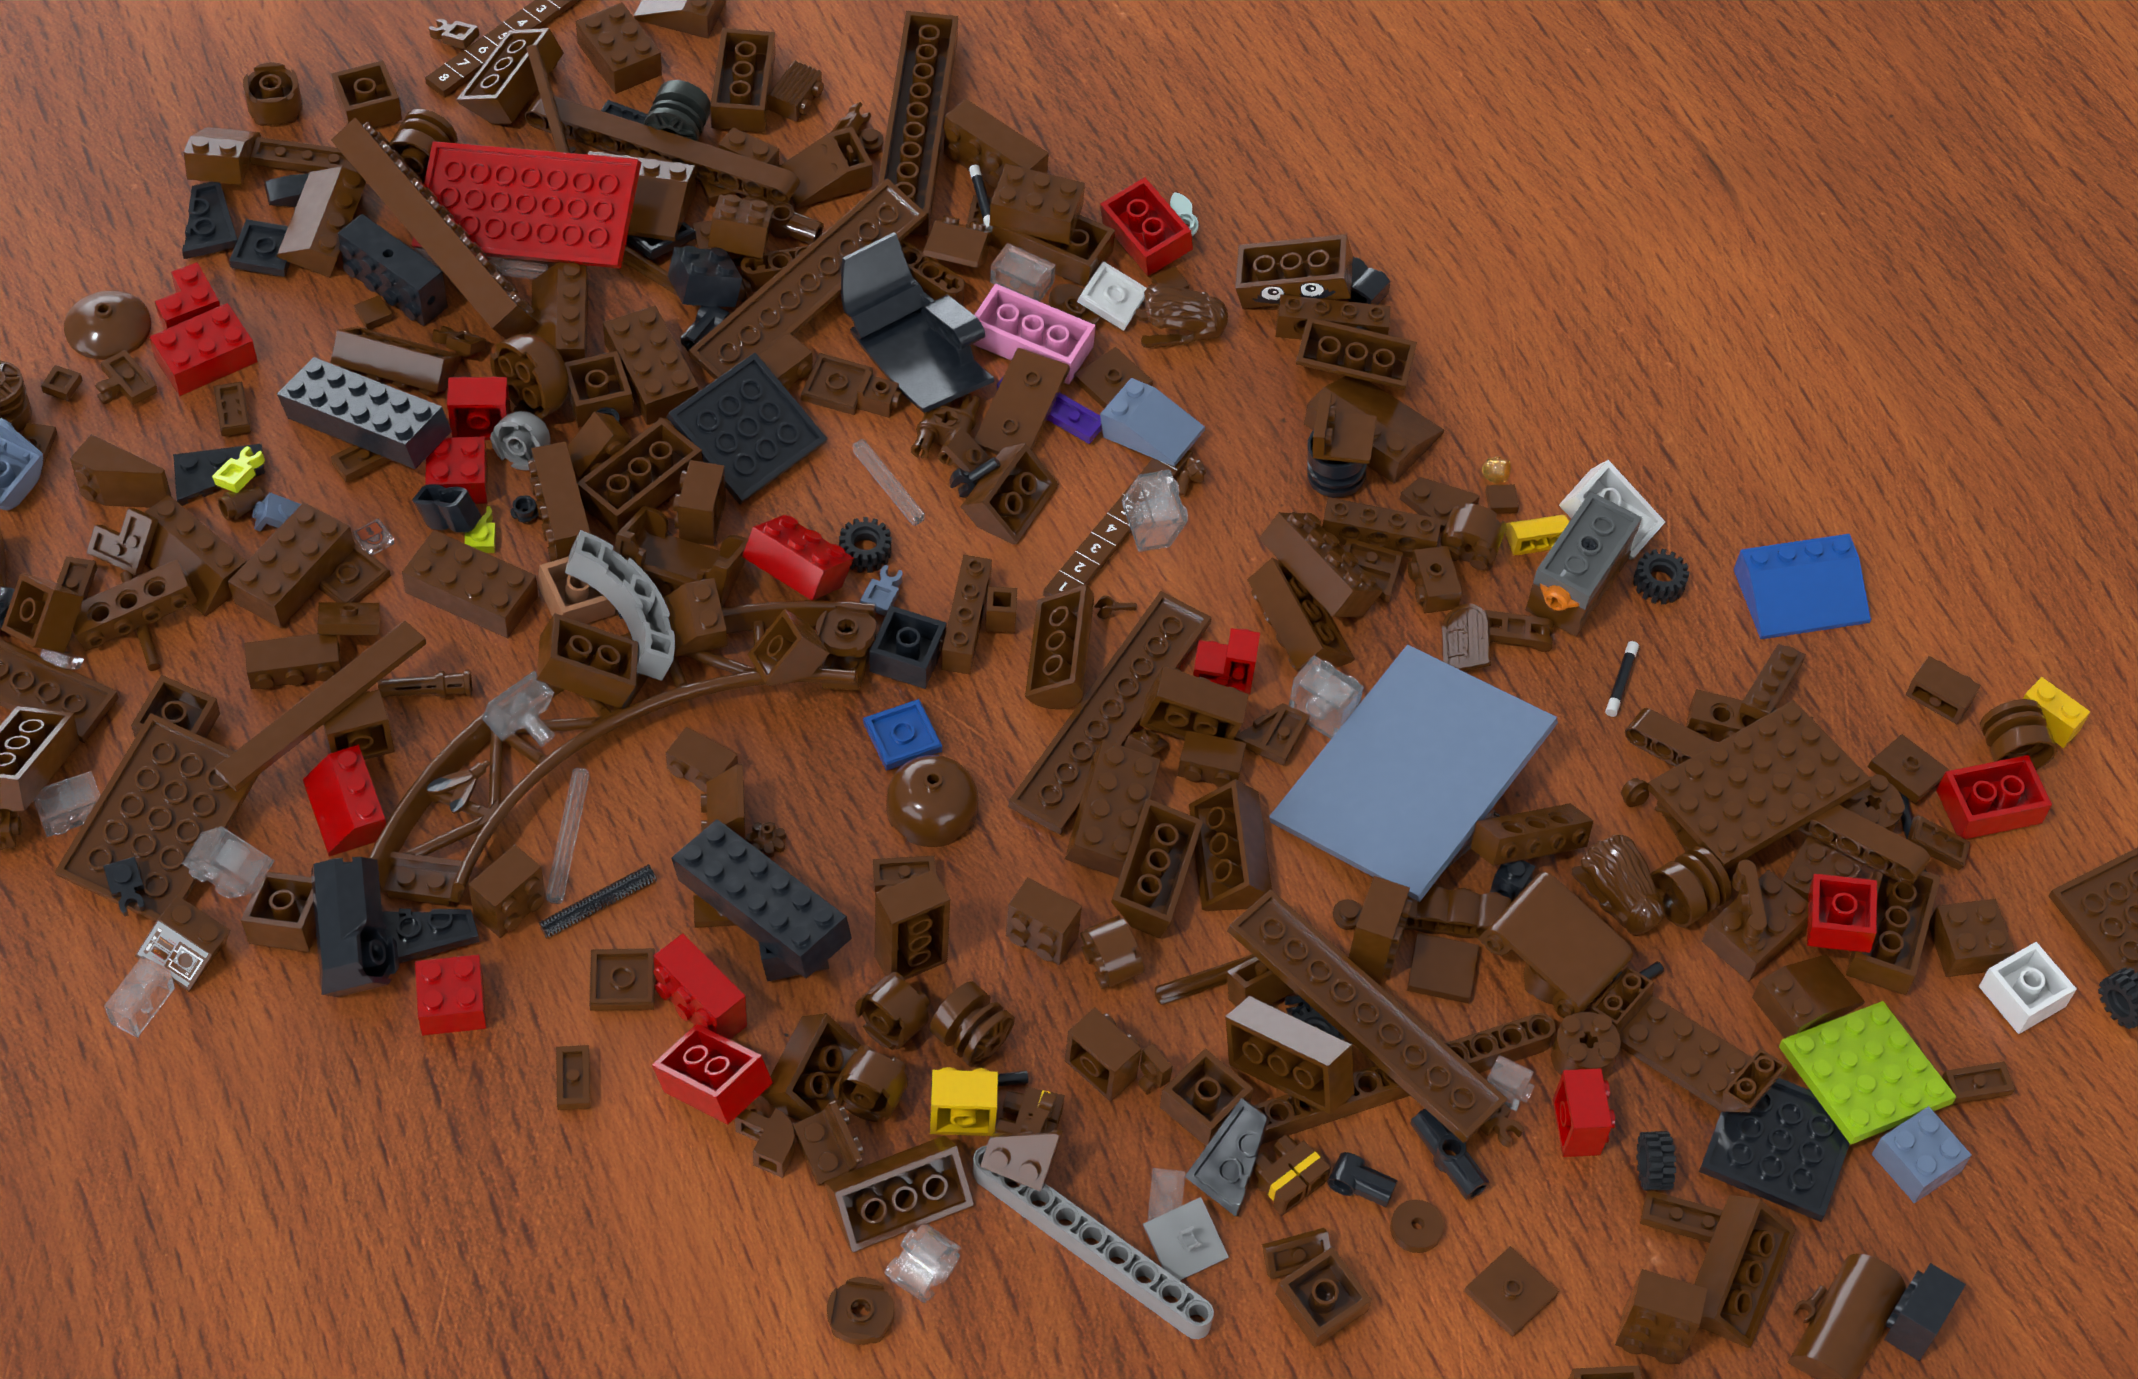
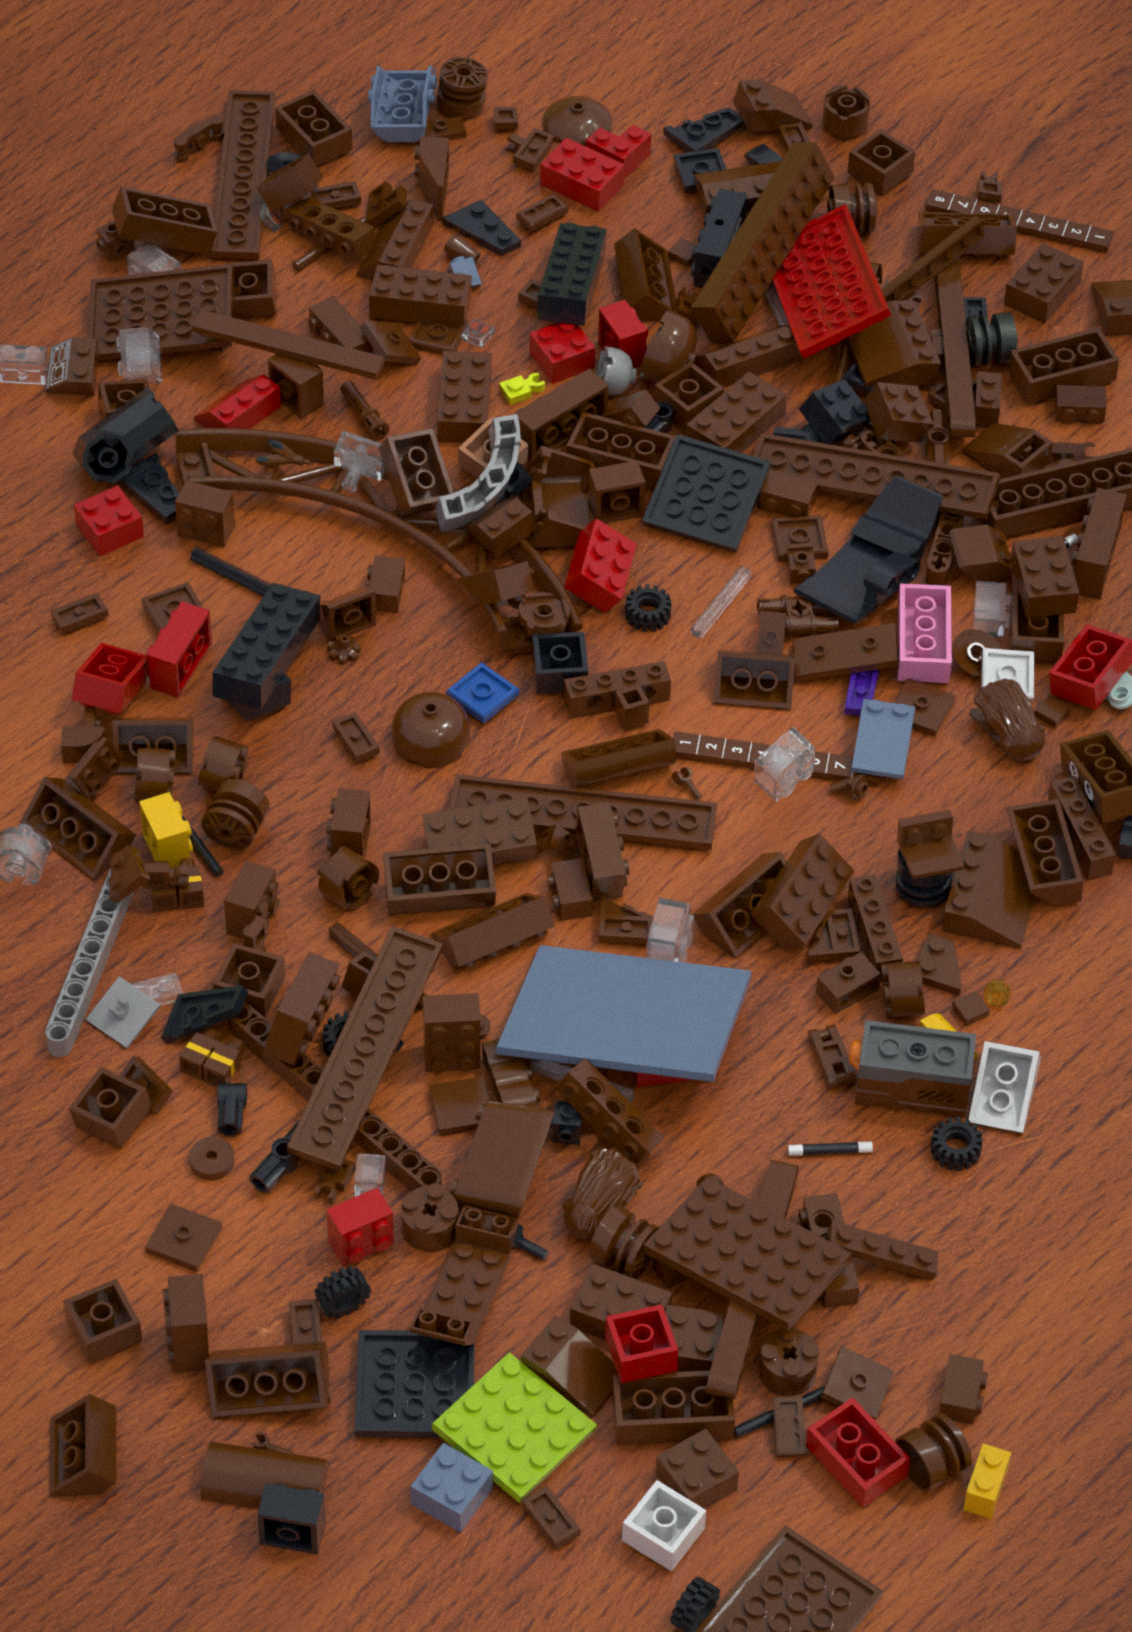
camera: 70 degrees right, 5 degrees down
black plate [103,856,145,917] -> none
neon yellow plate [212,446,265,493] -> none
black brick [412,484,482,533] -> none
clear axle [546,767,589,904] -> none
sand blue plate [860,565,903,616] -> none
reddish brown brick [874,869,951,980] -> none
black bar [949,457,1001,497] -> none
red brick [1193,628,1260,695] -> none
window [1442,604,1491,671] -> none
reddish brown plate [1731,860,1767,945] -> none
blue slope [1733,534,1871,640] -> none

